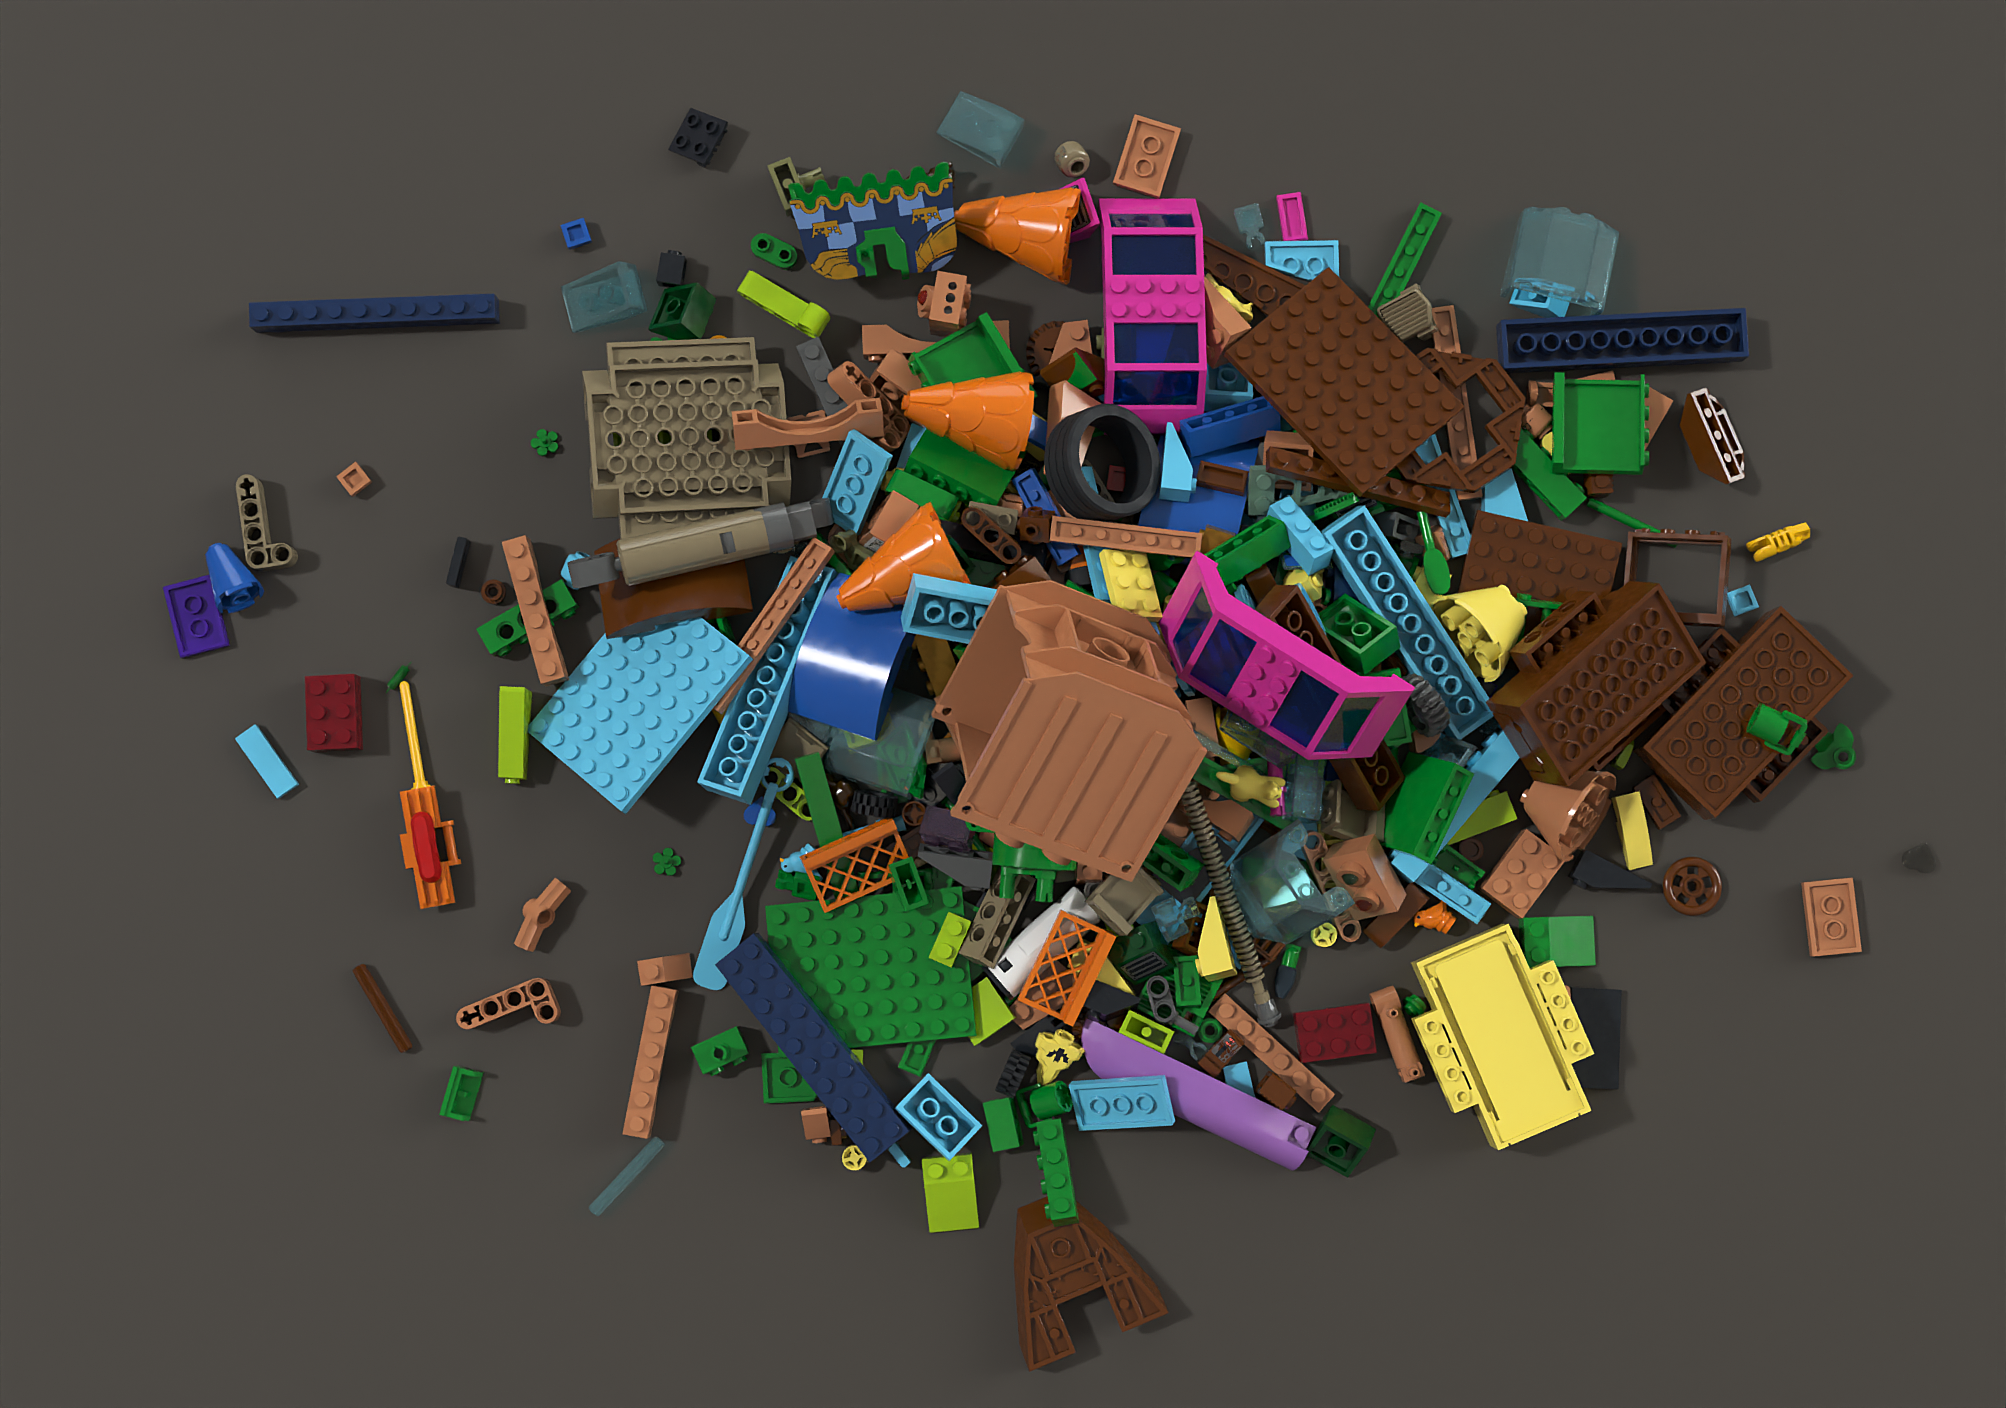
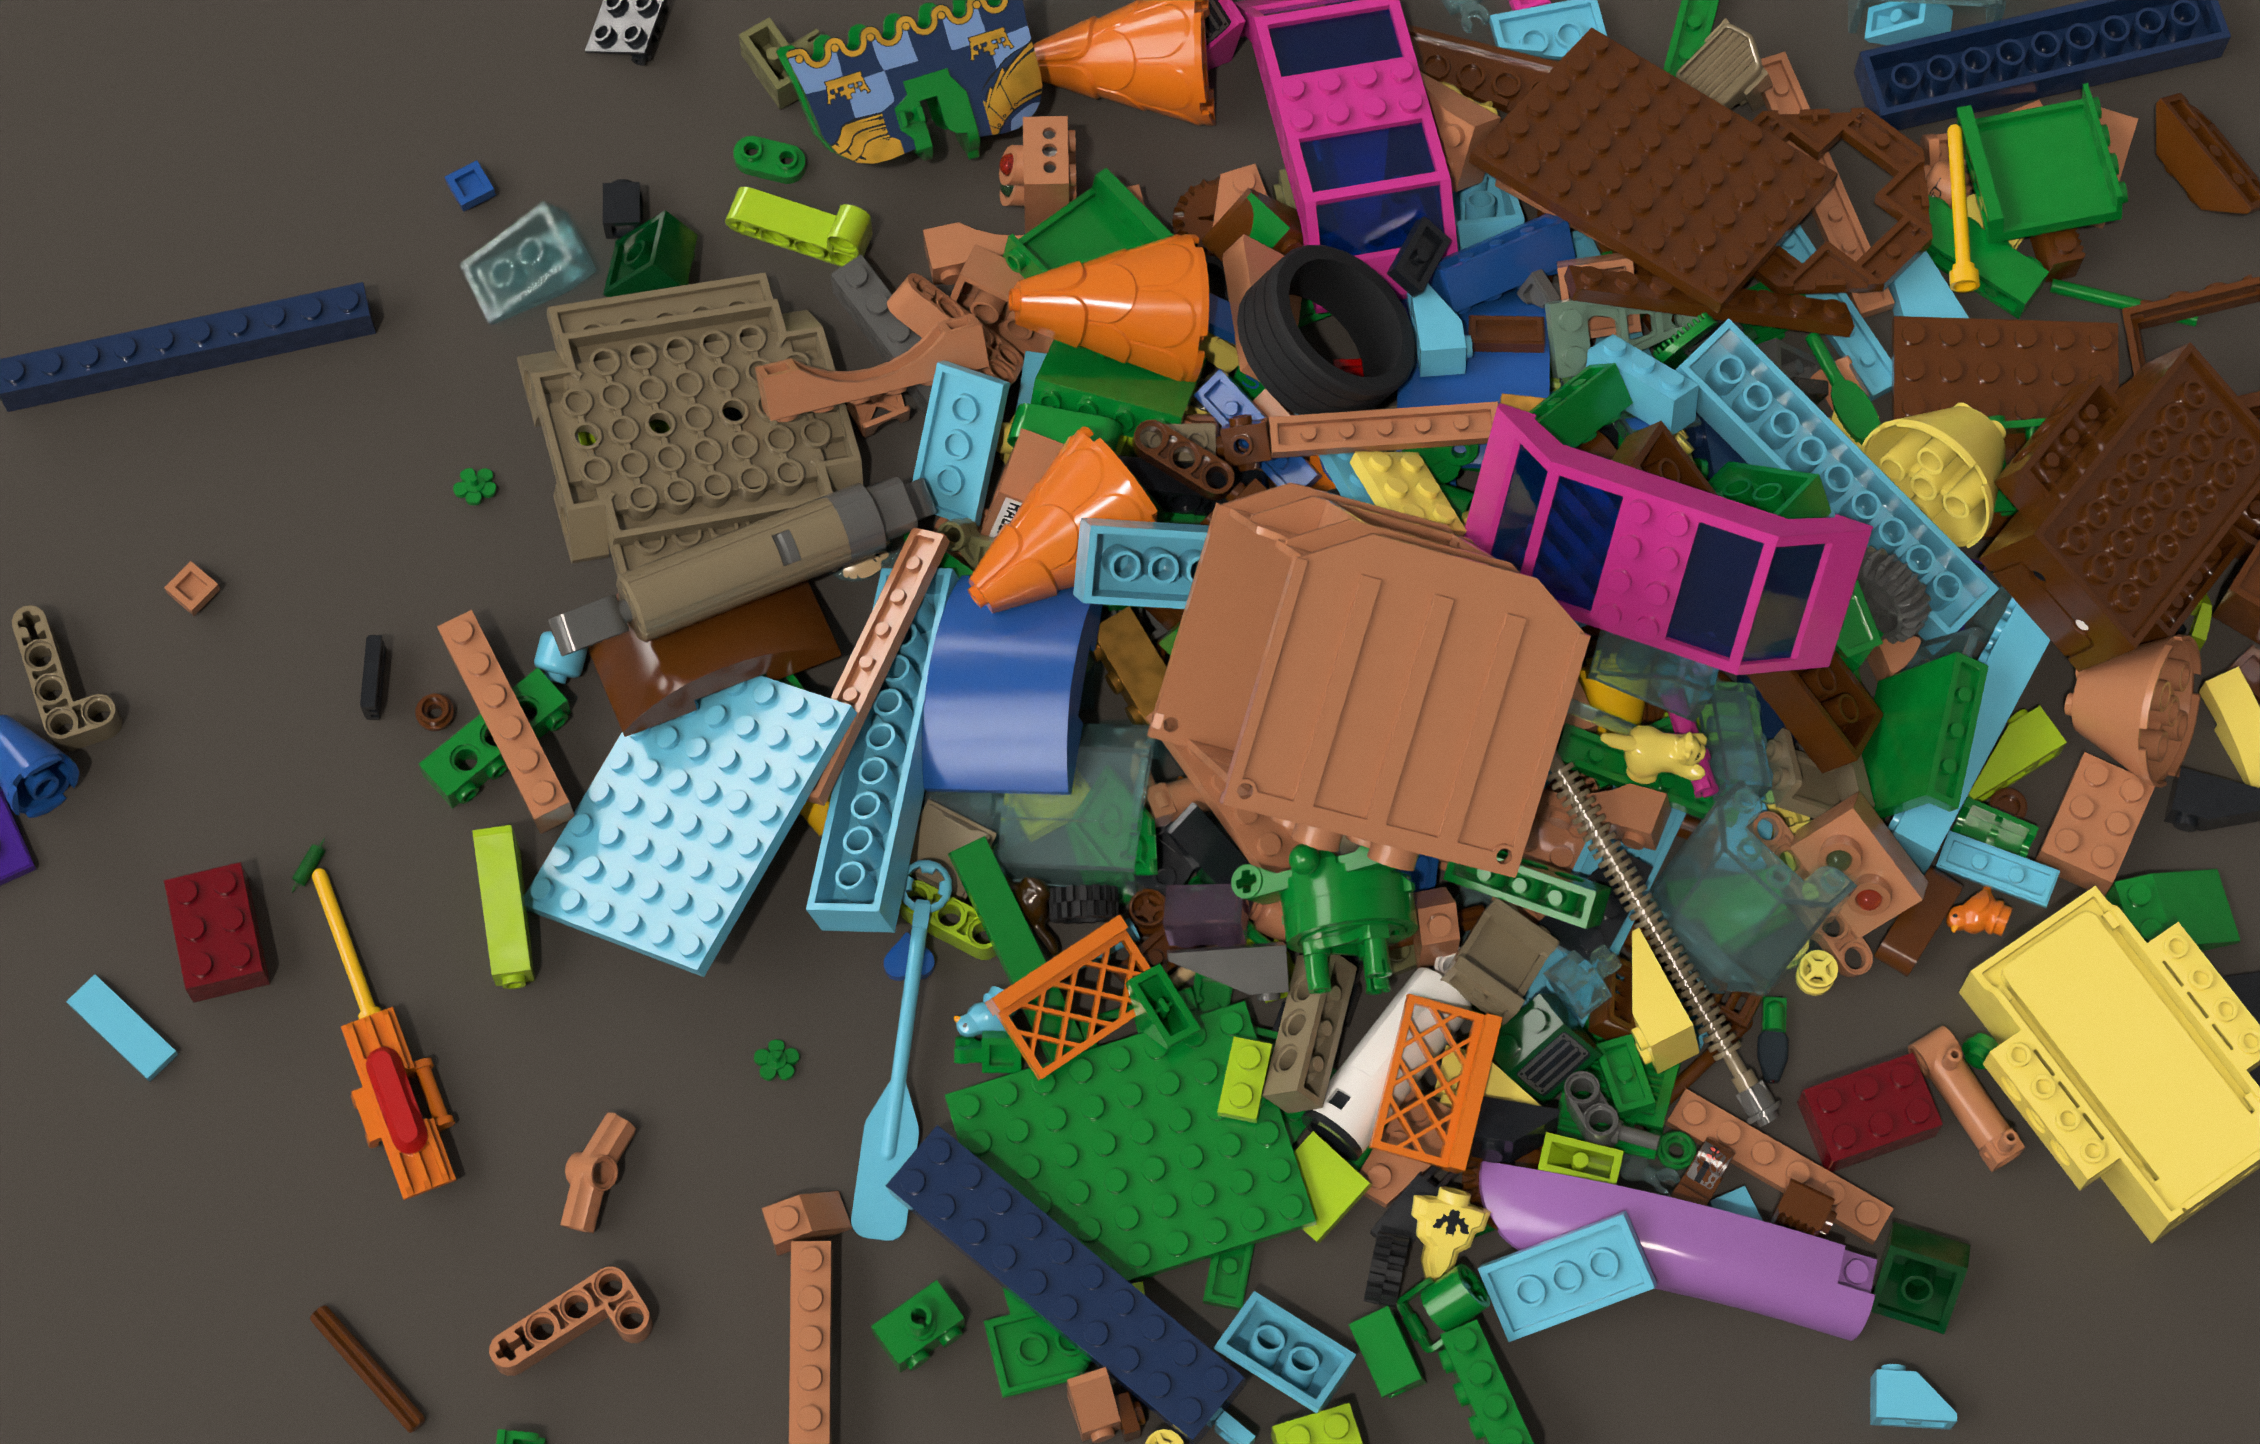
camera: 10 degrees left, 15 degrees down
none -> black plate [1386,216,1451,298]
none -> dark grey tile [1516,269,1561,308]
none -> medium azure slope [1870,1364,1957,1430]
none -> yellow piece [1947,124,1980,292]

